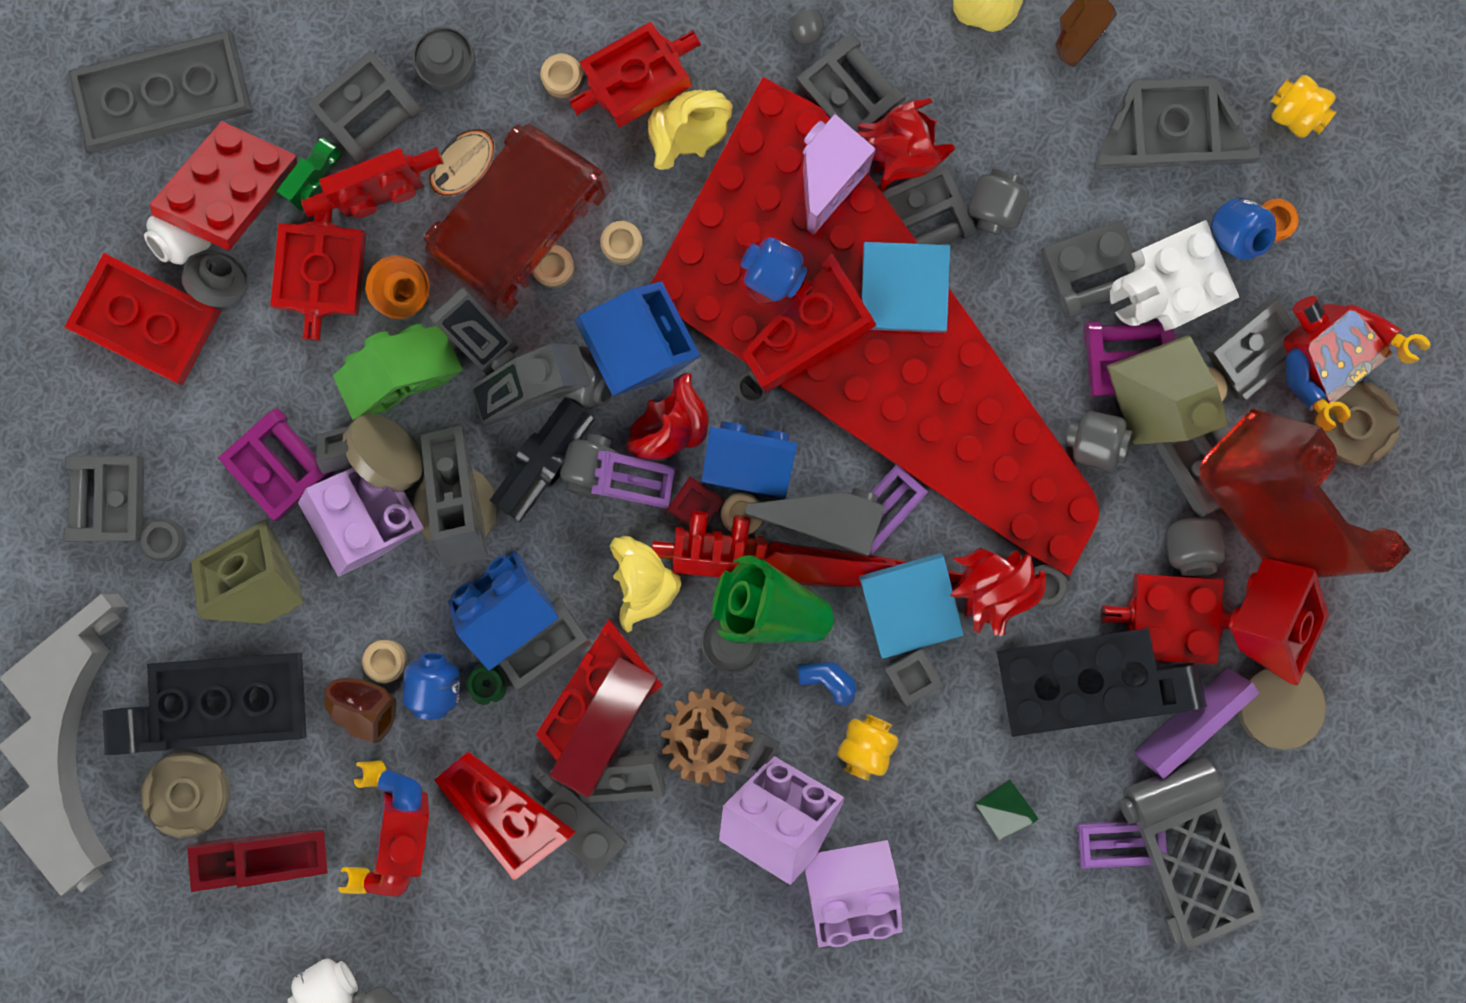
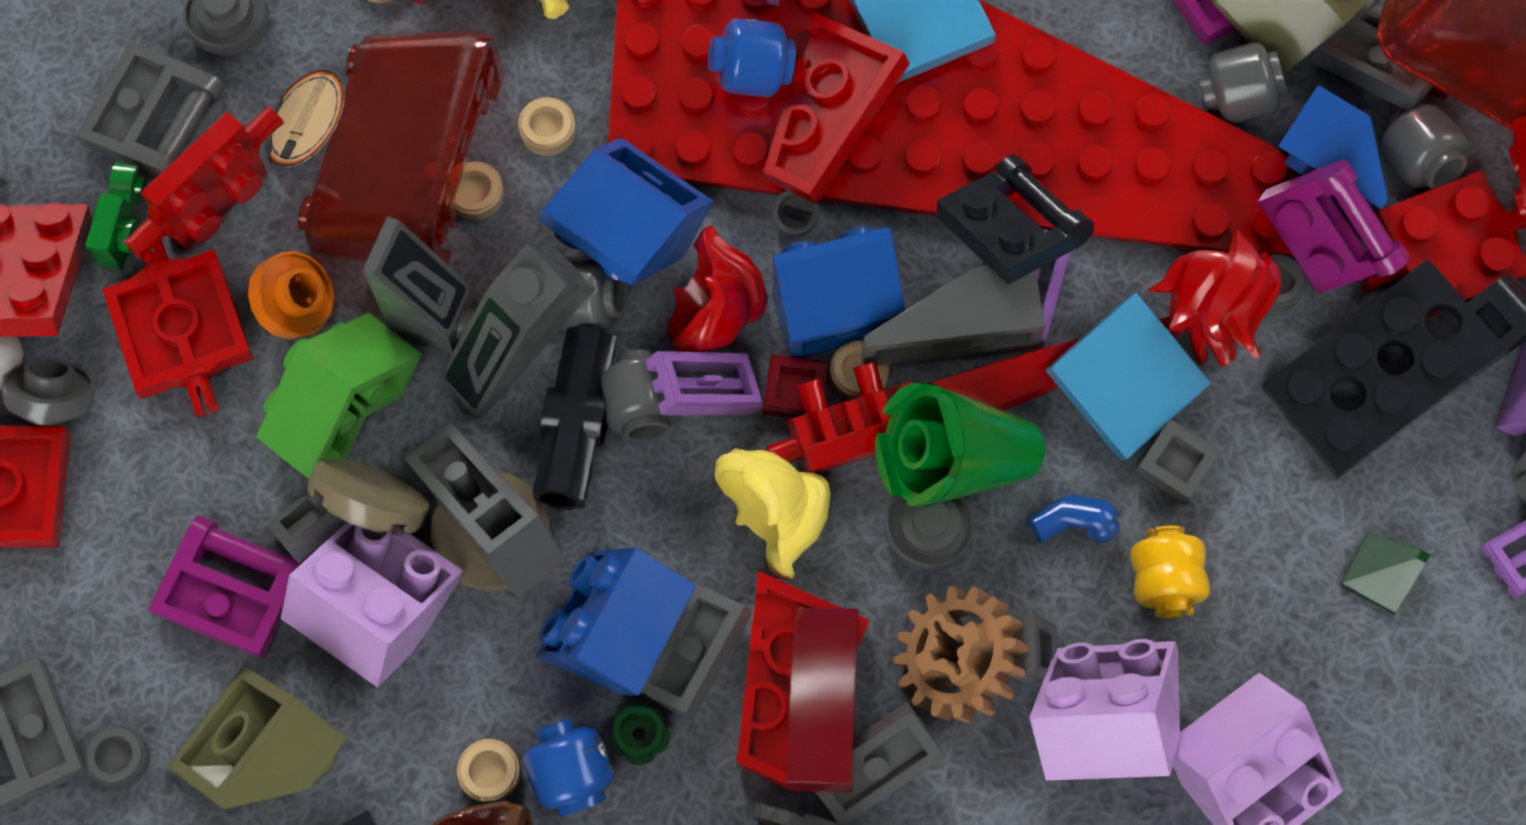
camera: 25 degrees left, 15 degrees down
none -> black plate [937,154,1094,284]
none -> magenta plate [1258,160,1410,294]
none -> blue slope [1278,85,1390,209]

